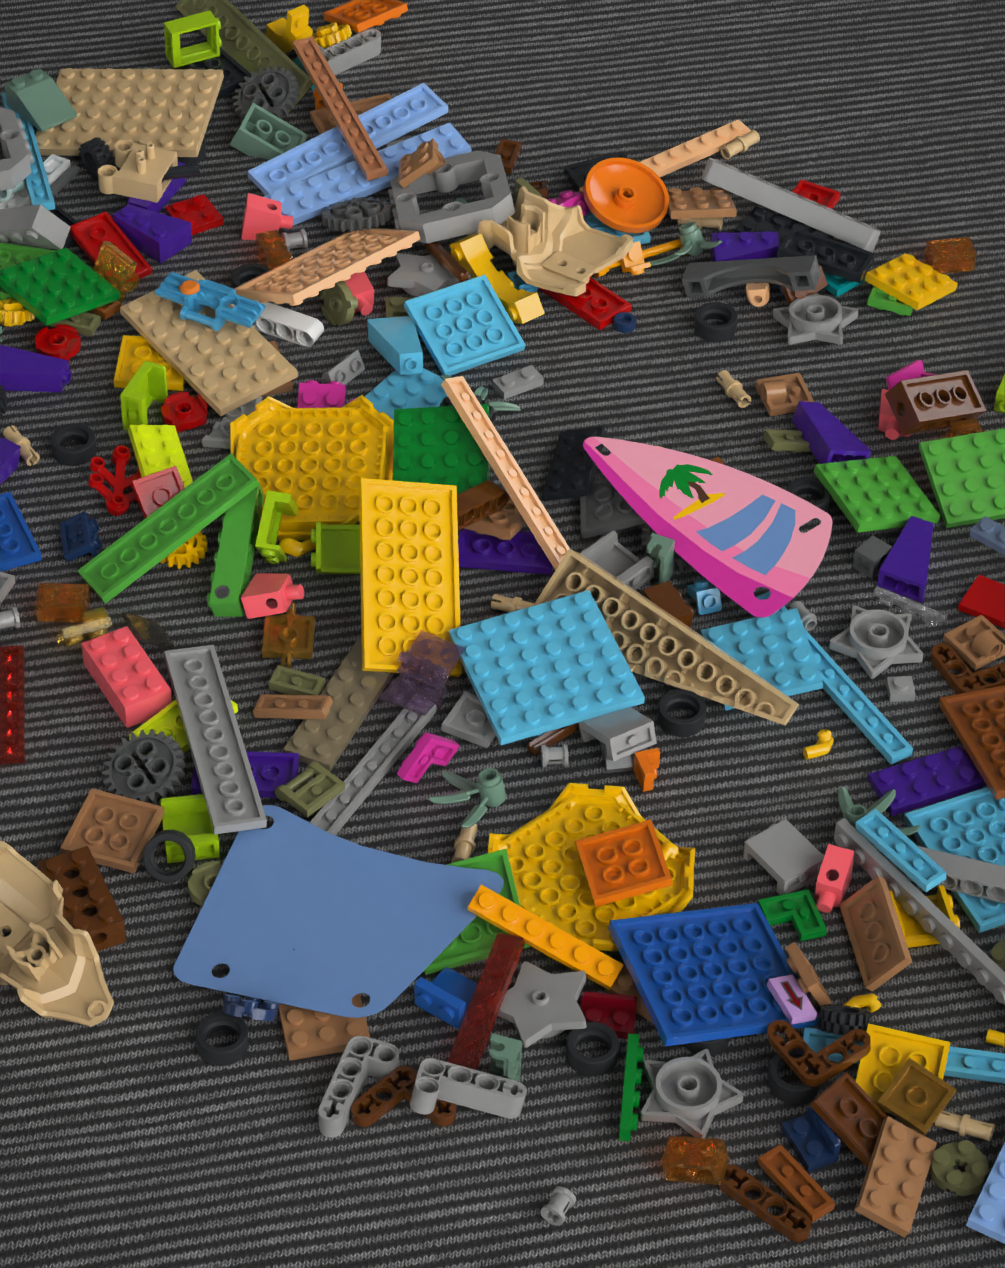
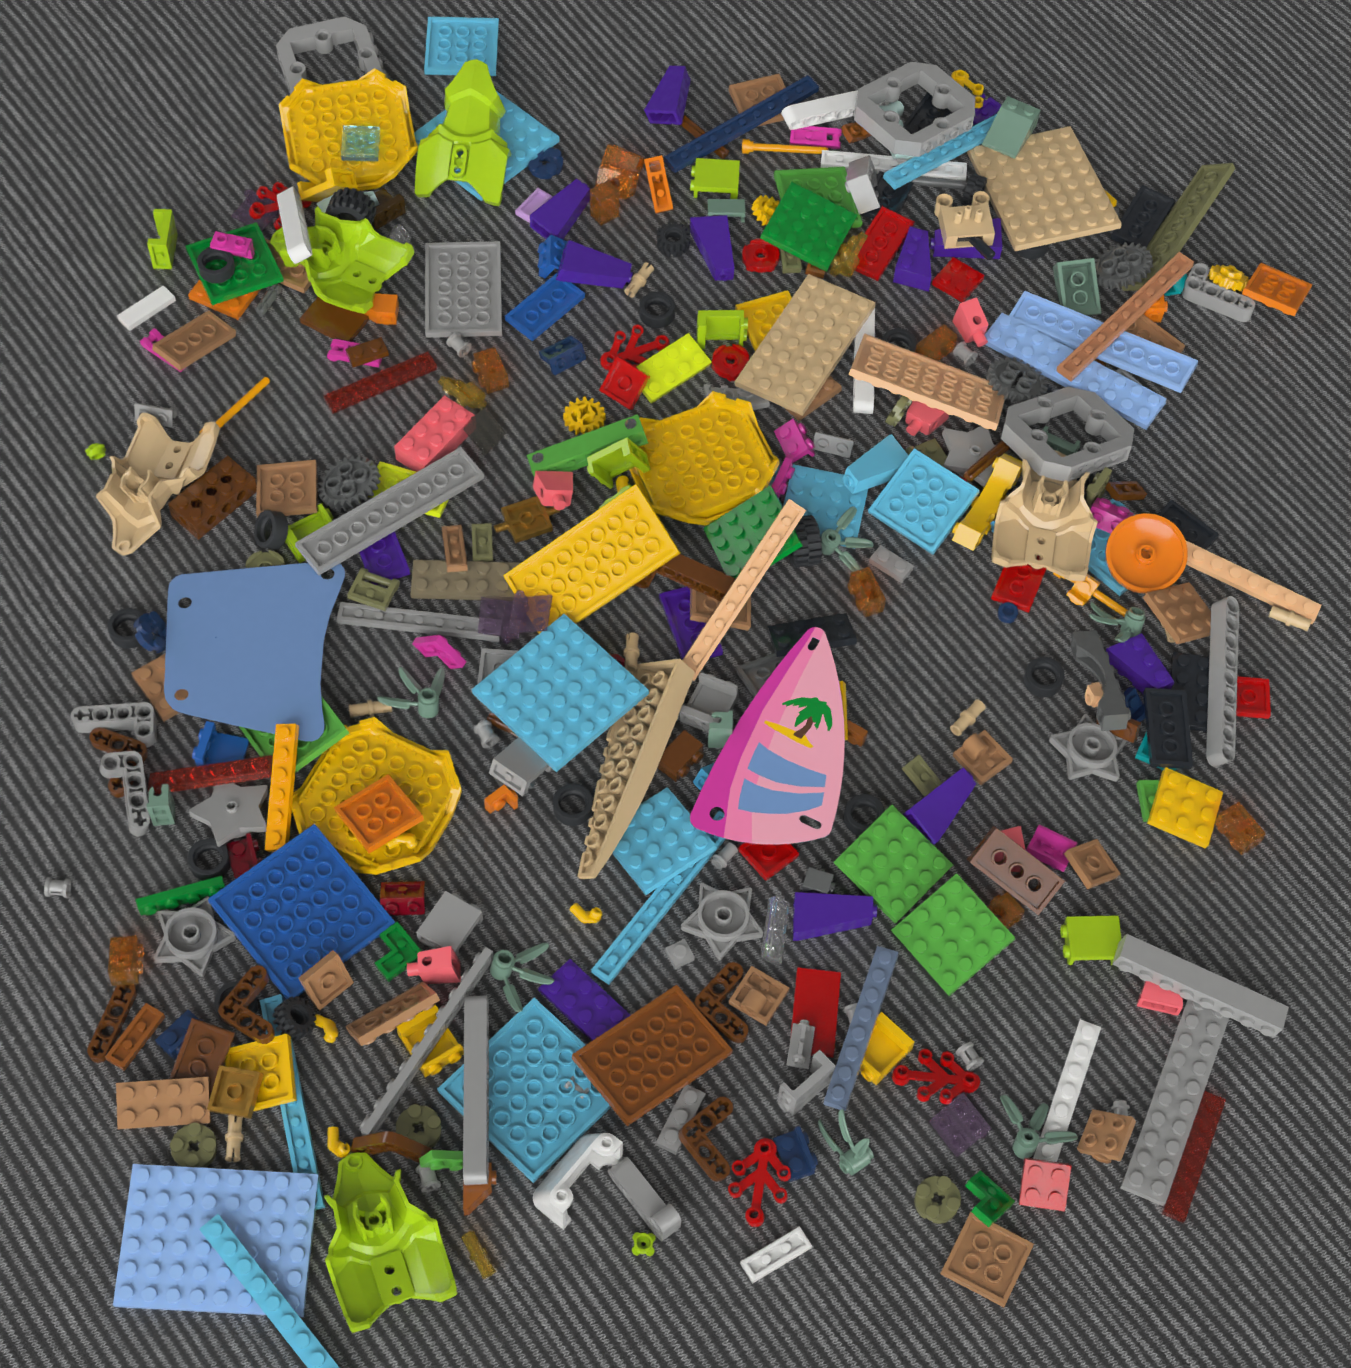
camera: 65 degrees right, 15 degrees up
bright green plate [78,453,260,604] -> none
dark azure piece [154,272,266,332] -> none
lime window [164,10,222,68] -> none
yellow arch [266,5,313,53] -> none
medium nougat plate [398,139,446,188] -> none
reddish brown plate [495,139,522,174] -> none
lavender tile [767,974,817,1025] -> none
medium azure plate [856,809,946,892] -> none
none -> dark red bracket [380,881,425,916]
none -> red plate [738,842,799,881]
none -> clear orange brick [847,567,886,617]
none -> medium nougat plate [1064,839,1120,889]

